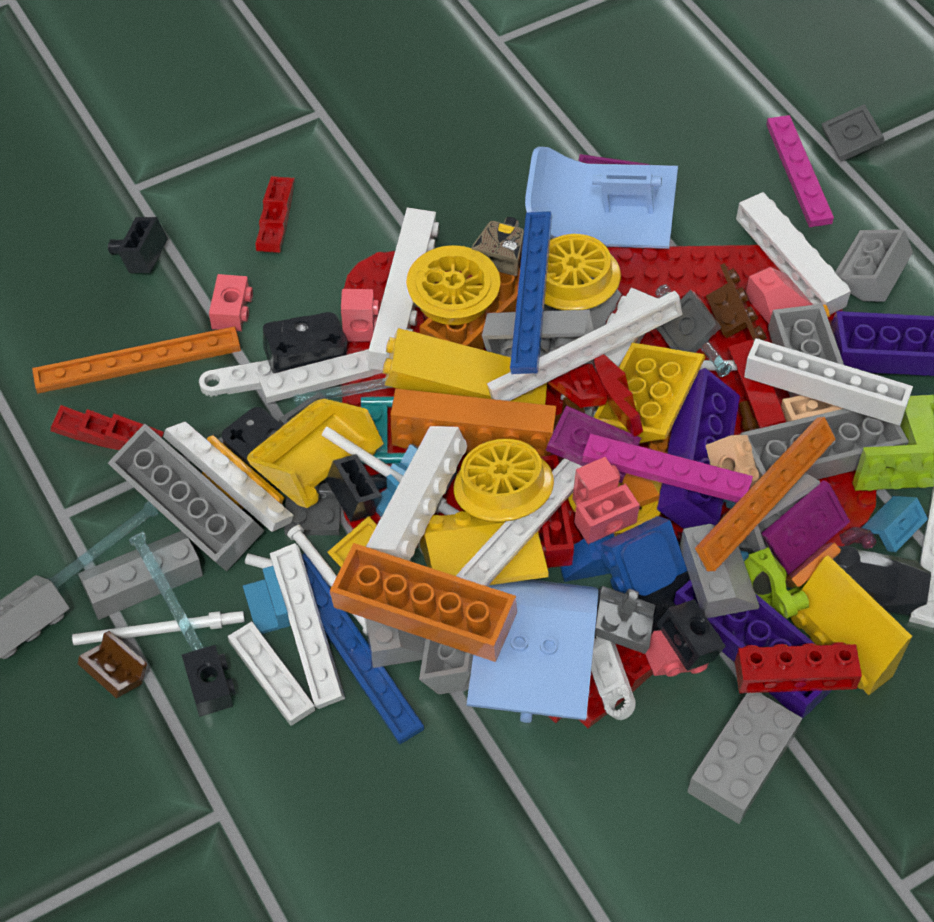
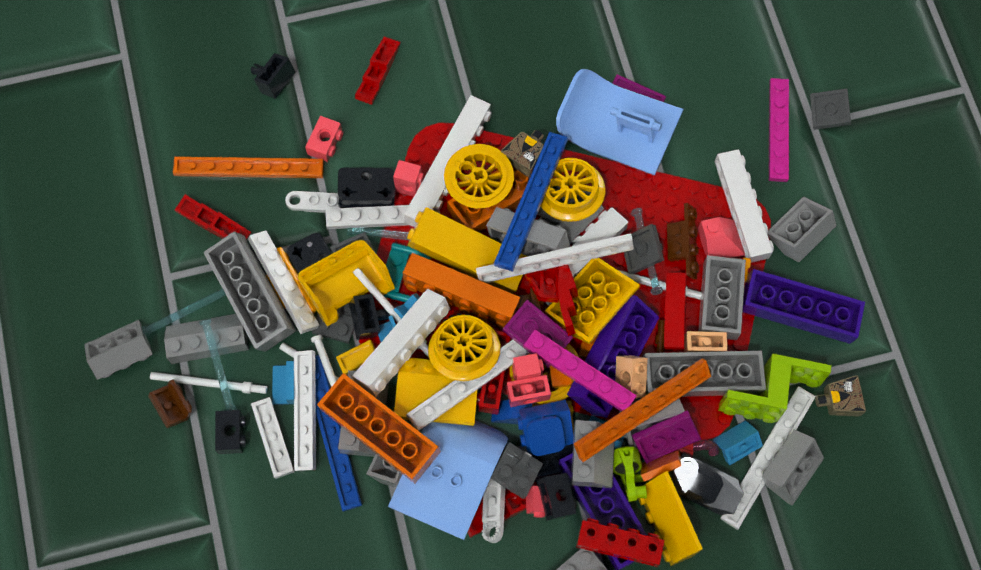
camera: 15 degrees right, 15 degrees up
white brick [744,338,913,426] -> none

